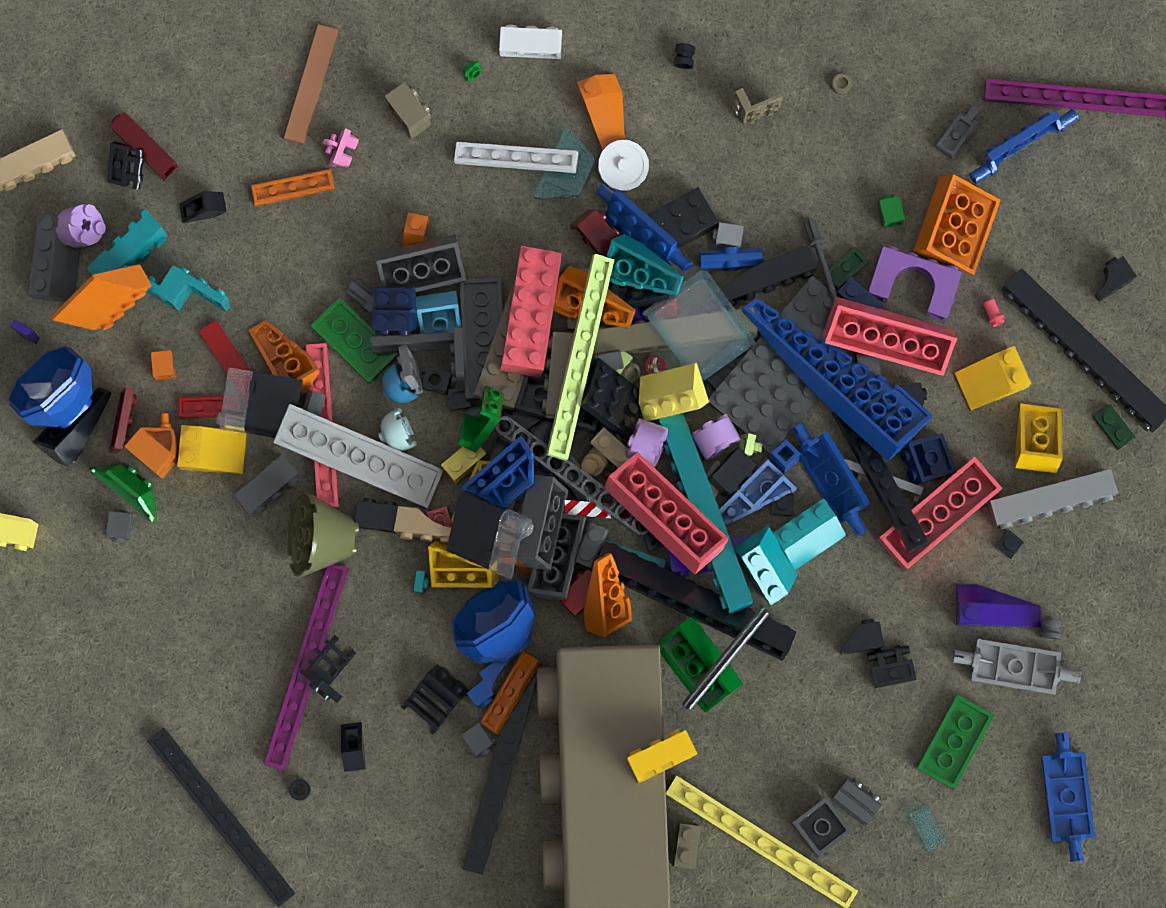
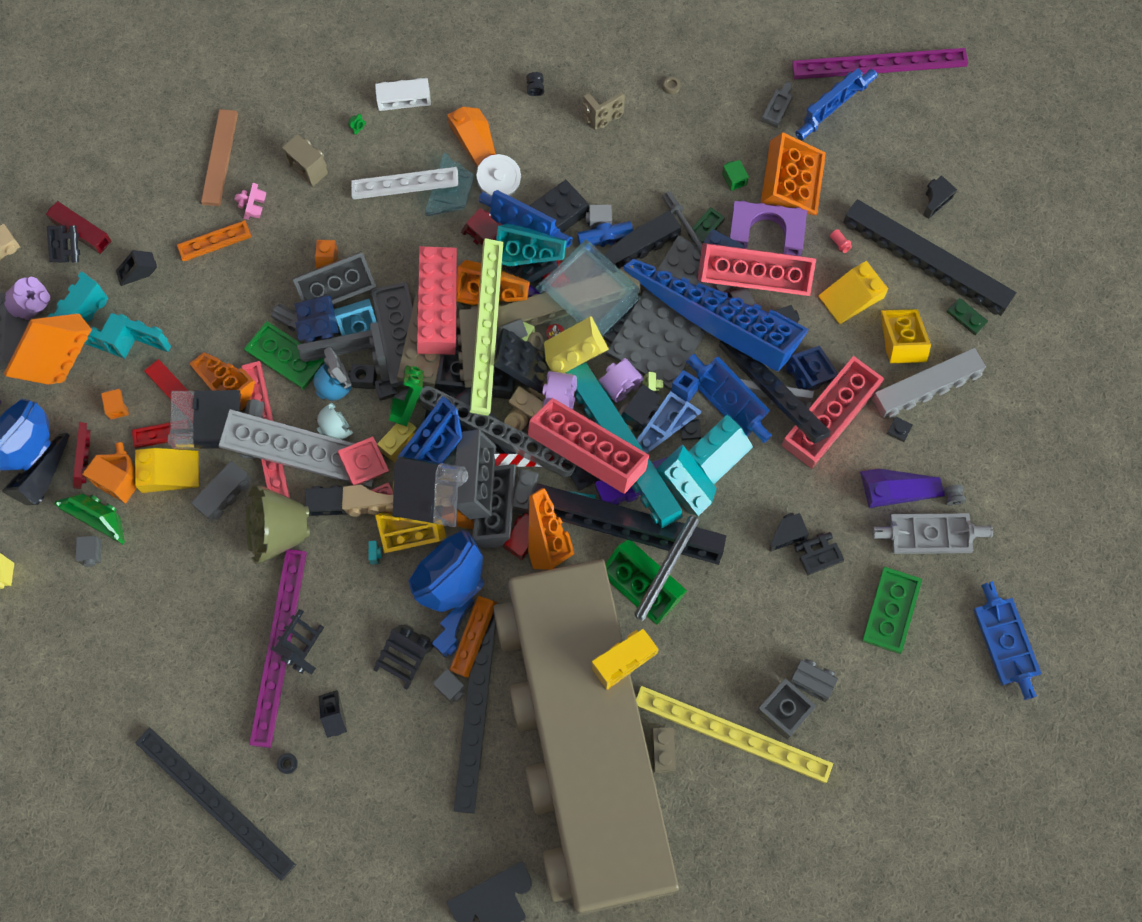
camera: 10 degrees left, 10 degrees down
clear light blue tile [908,805,947,853] -> none
none -> coral plate [337,437,389,486]

